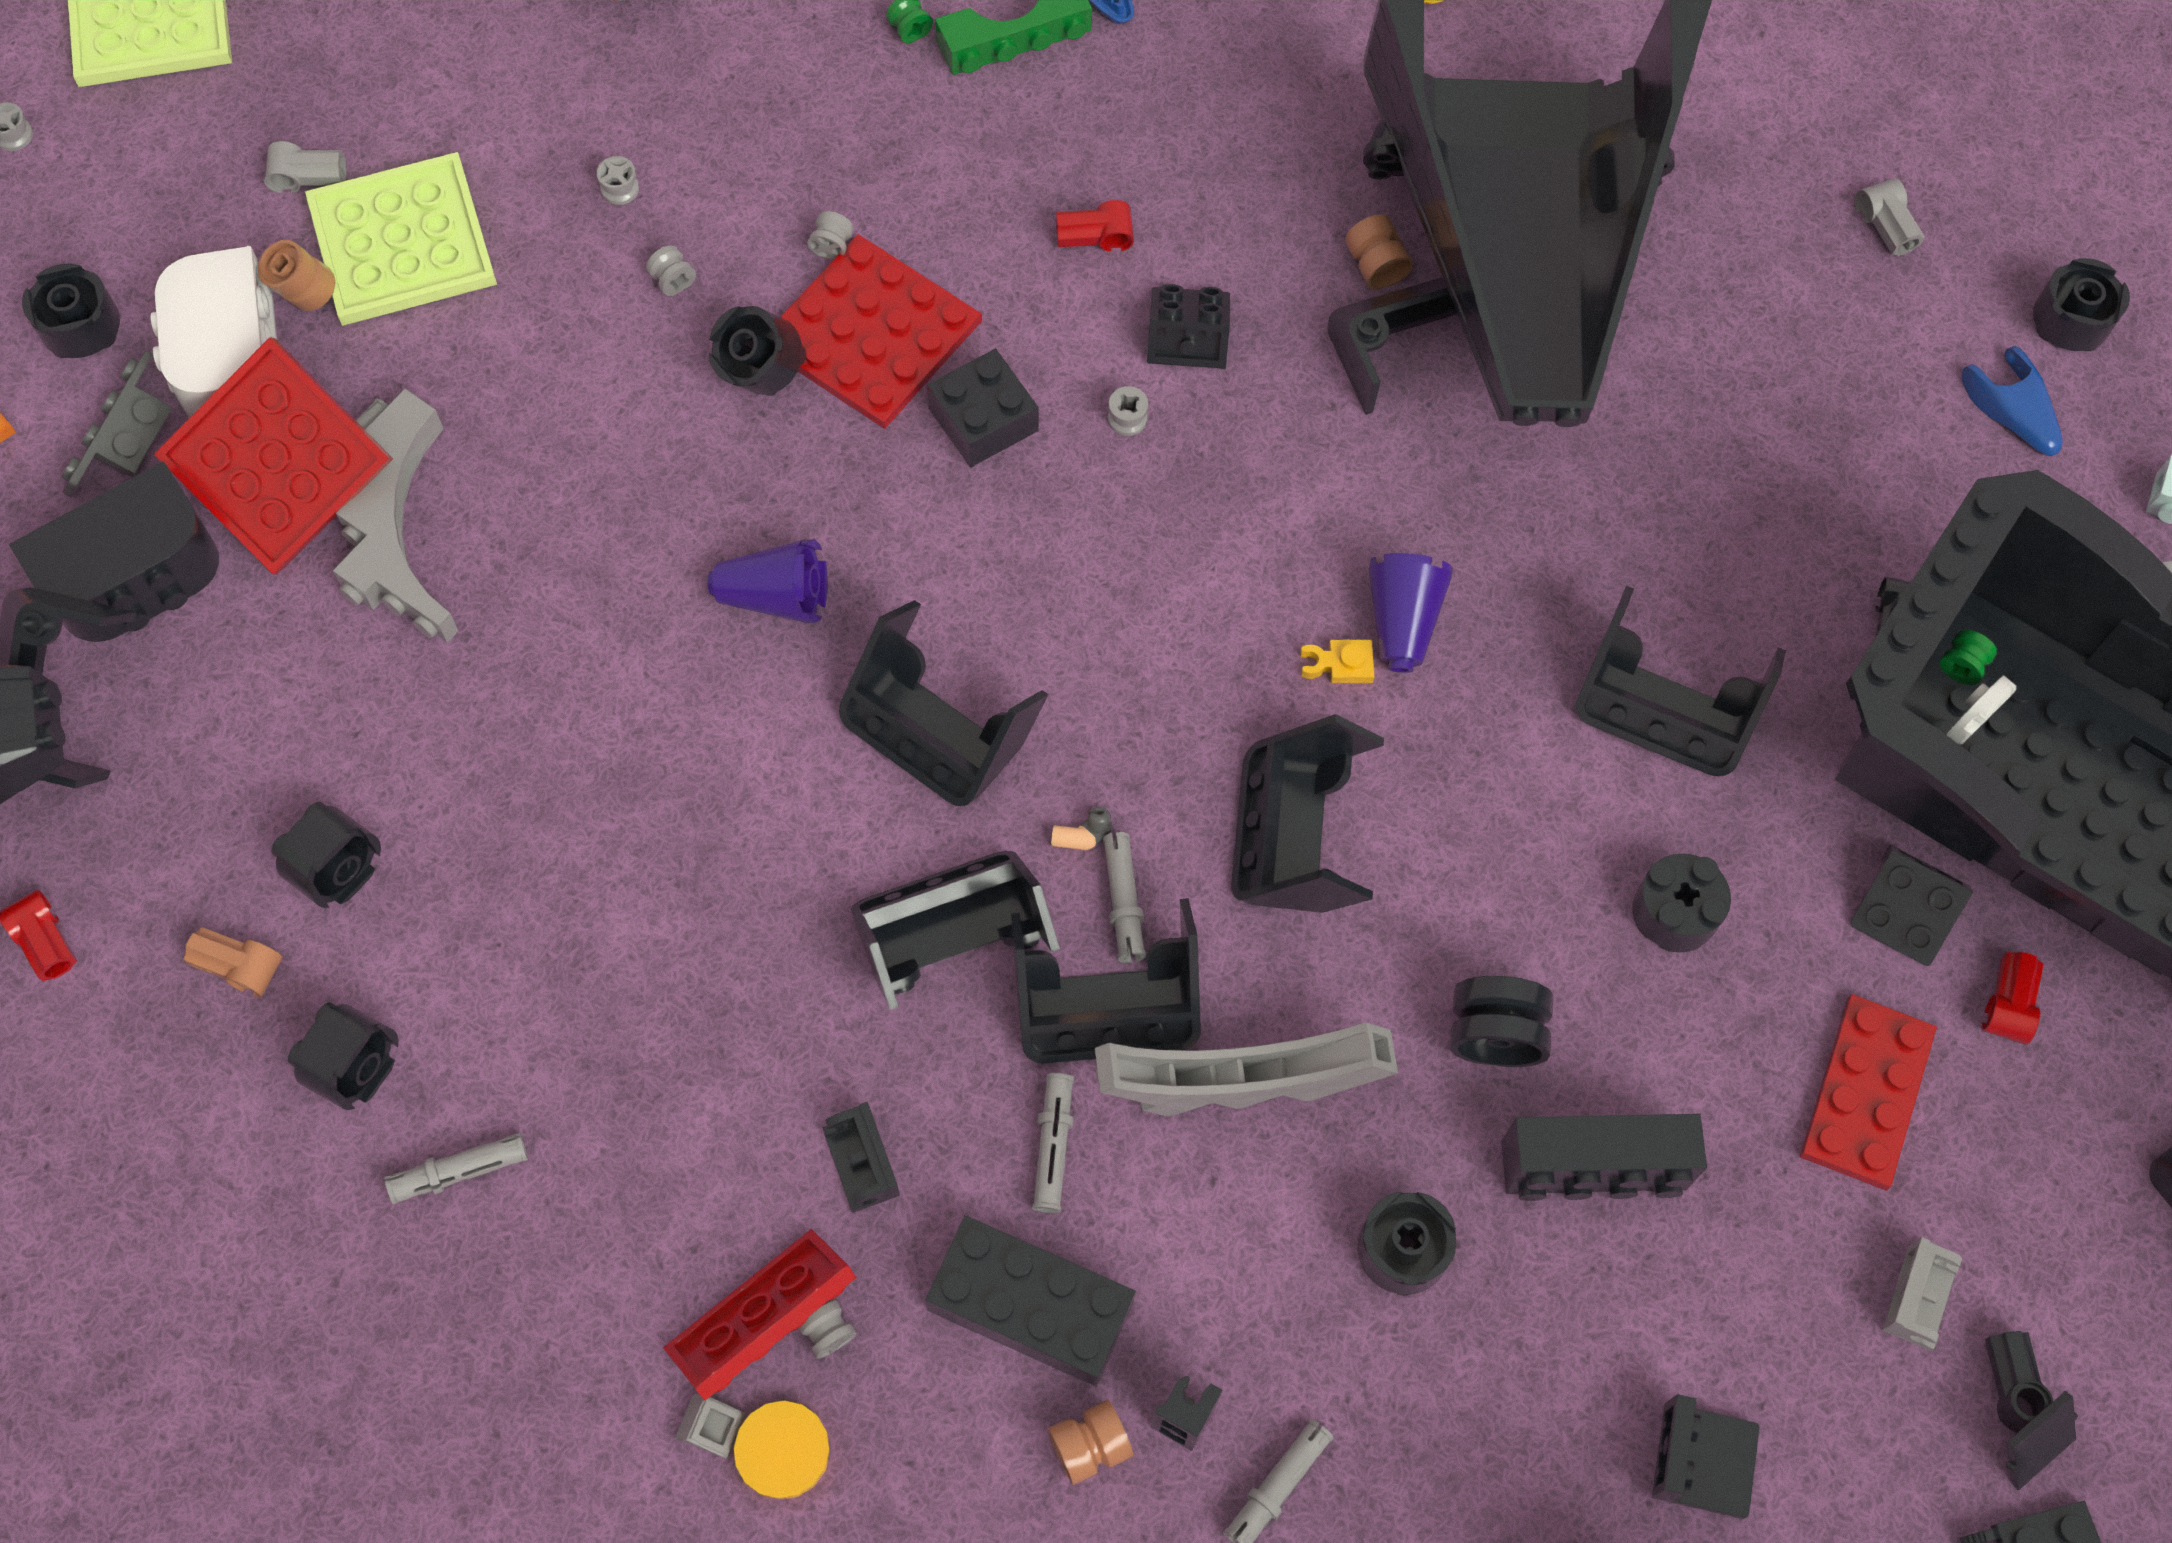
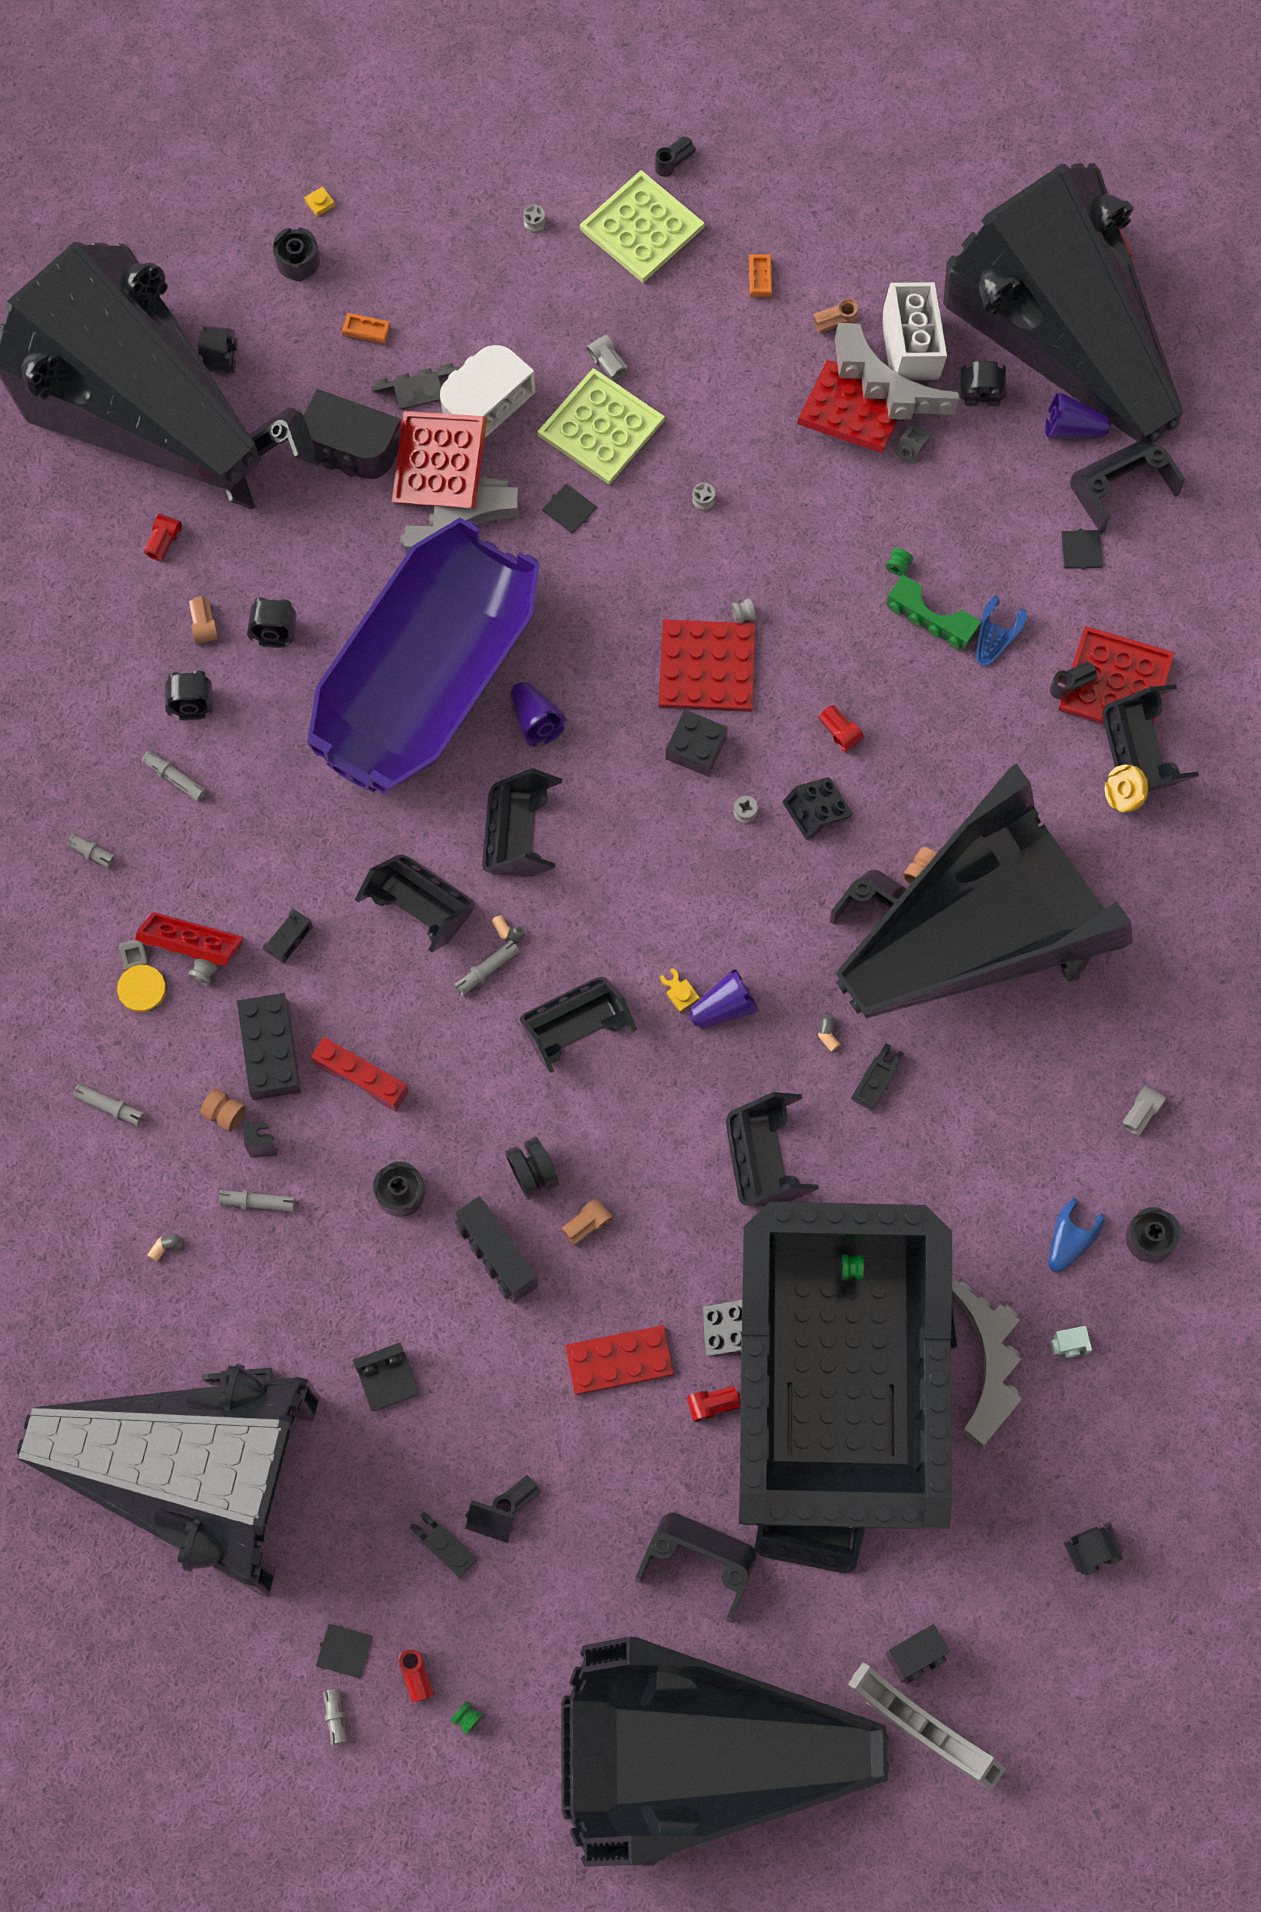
camera: 60 degrees right, 5 degrees up
black brick [22,263,120,358] -> none
nougat wheel [258,240,335,311] -> none
light grey wheel [646,245,696,296] -> none
black brick [709,306,806,396] -> none
black windscreen [1011,898,1201,1064] -> none
light grey pin [1032,1073,1074,1214] -> none
light grey arch [1095,1023,1398,1116] -> none
black brick [1632,853,1731,953] -> none
light grey hinge [1882,1237,1962,1351] -> none
white plate [1946,676,2017,744] -> none
none -> light grey pin [67,833,116,869]
none -> dark purple cylinder [307,518,540,794]
none -> red arch [311,1037,409,1112]
none -> black piece [542,484,597,534]
none -> nougat piece [561,1198,613,1246]
none -> arm [818,1015,841,1052]
none -> black hinge [851,1043,904,1111]

